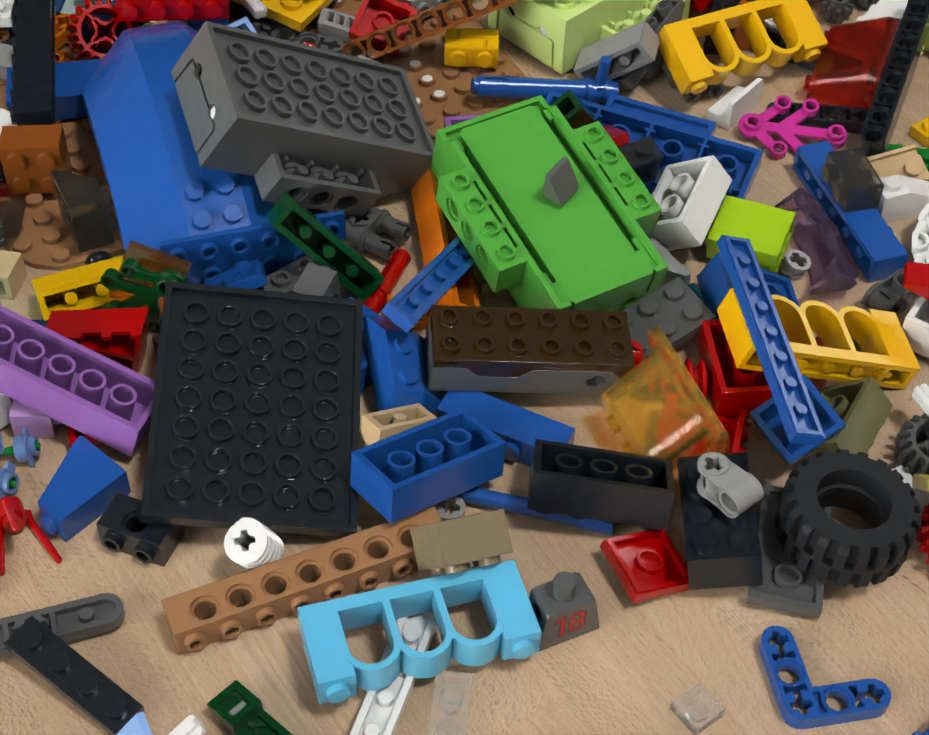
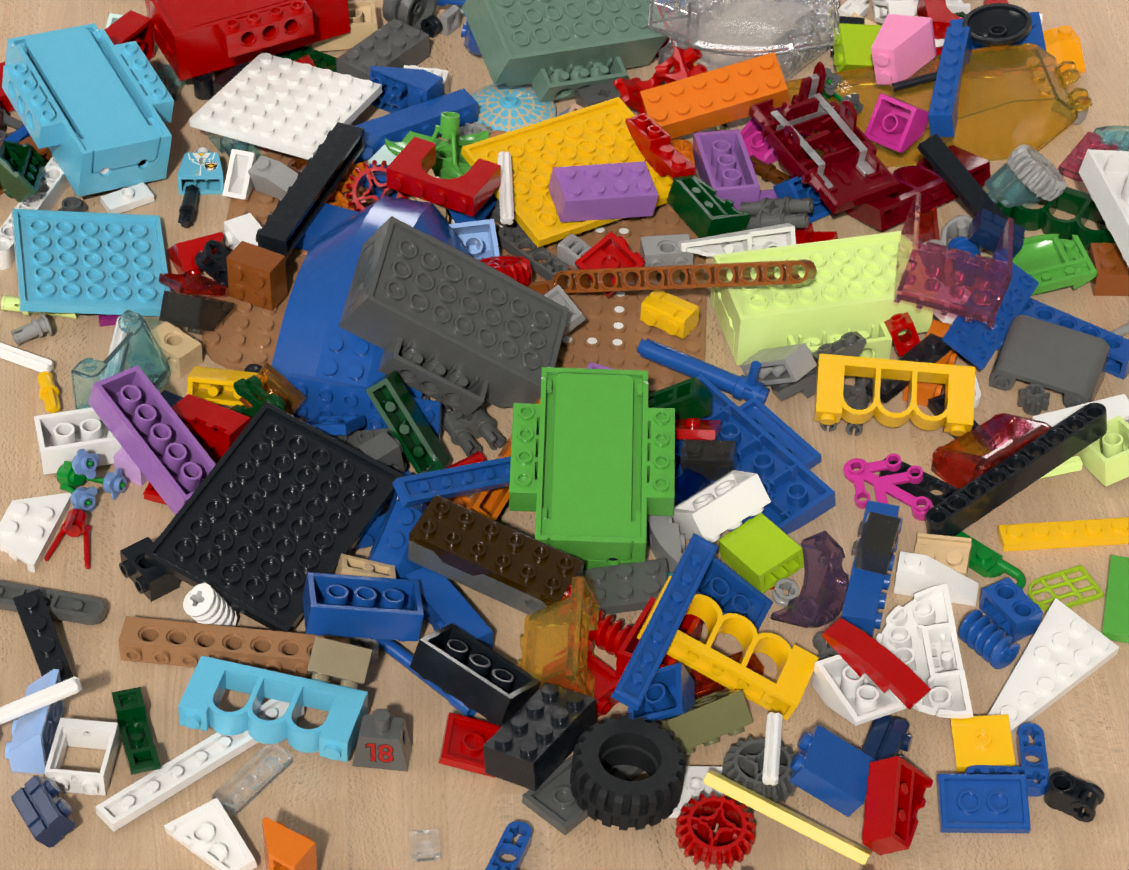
camera: 30 degrees right, 5 degrees down
blue slope [38,435,131,542] -> none
clear smoke slope [51,170,116,253] -> none
dark grey slope [543,157,579,206] -> none
light grey piece [697,452,764,518] -> none
white panel [706,77,764,130] -> none

